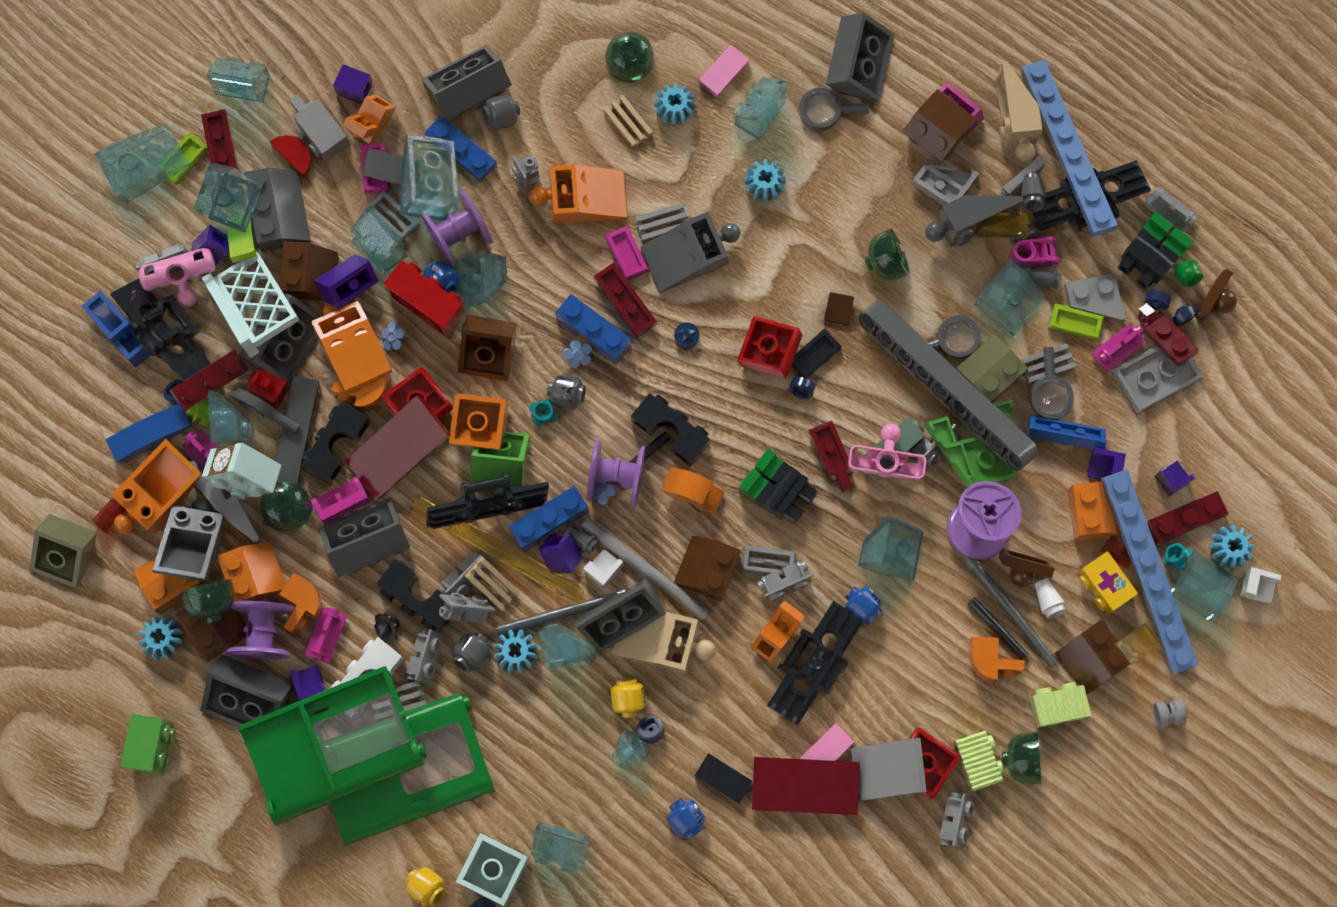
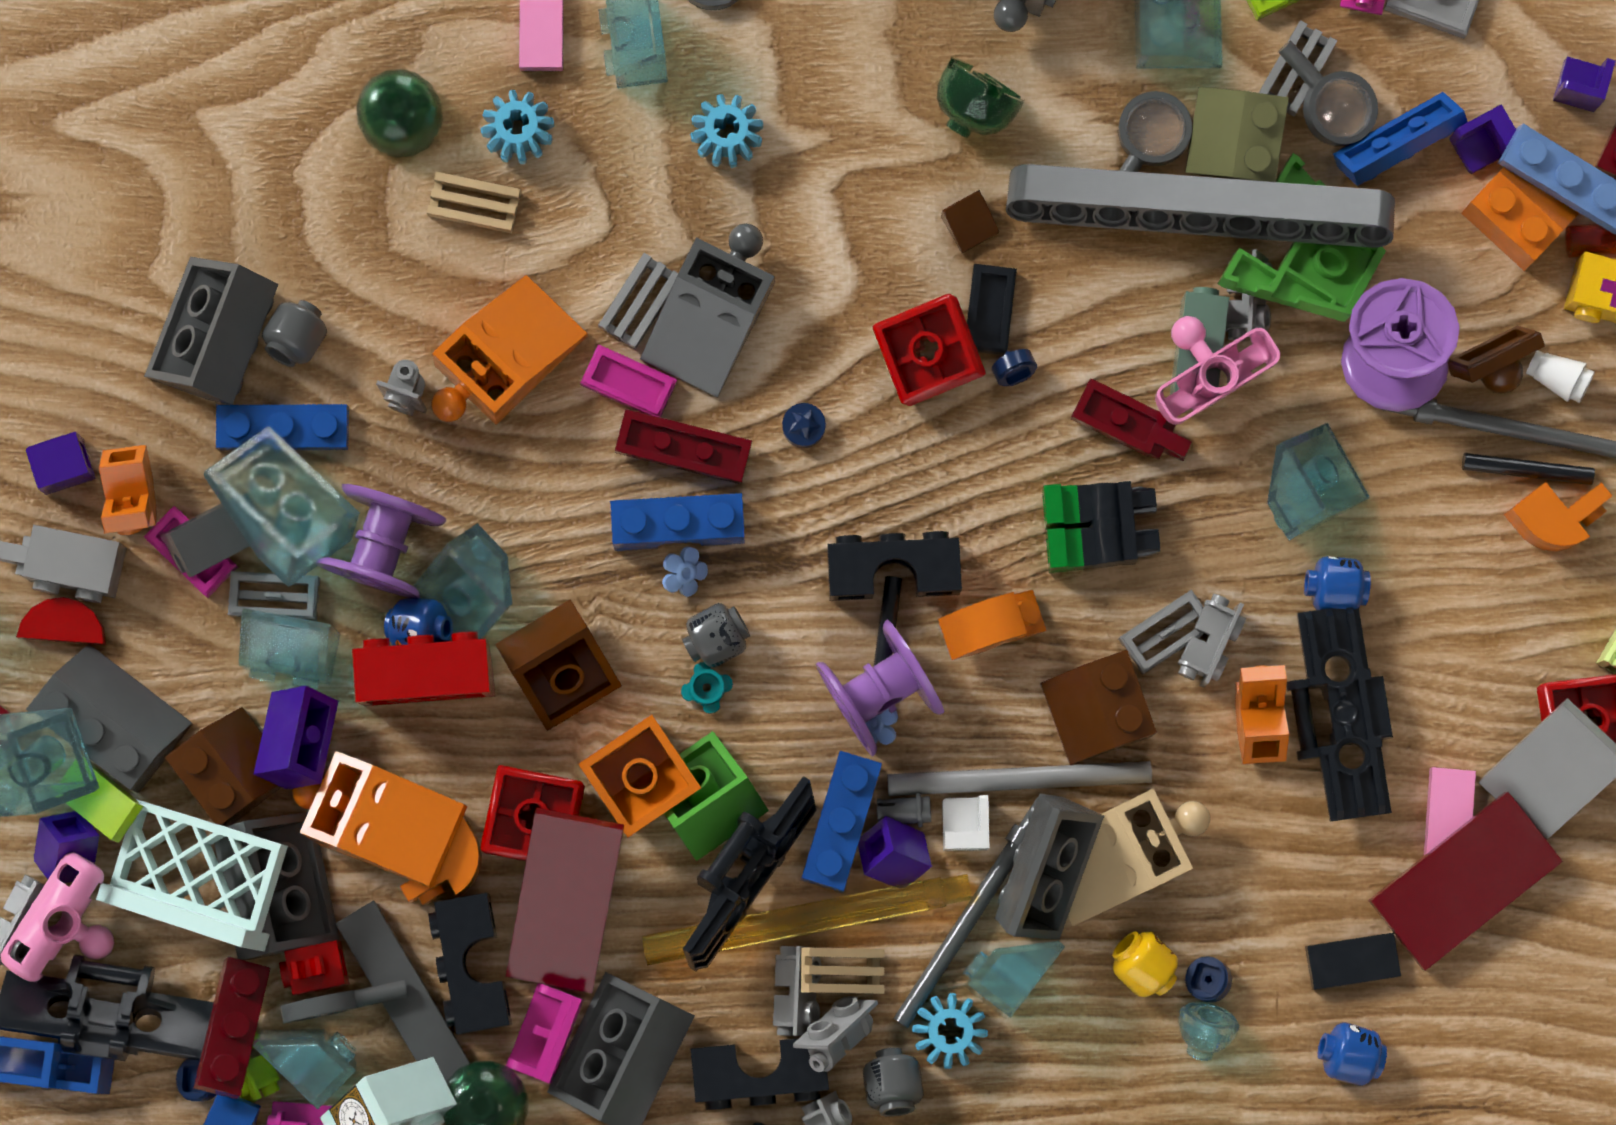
camera: 45 degrees left, 5 degrees up
light blue plant [381,322,405,350] -> none

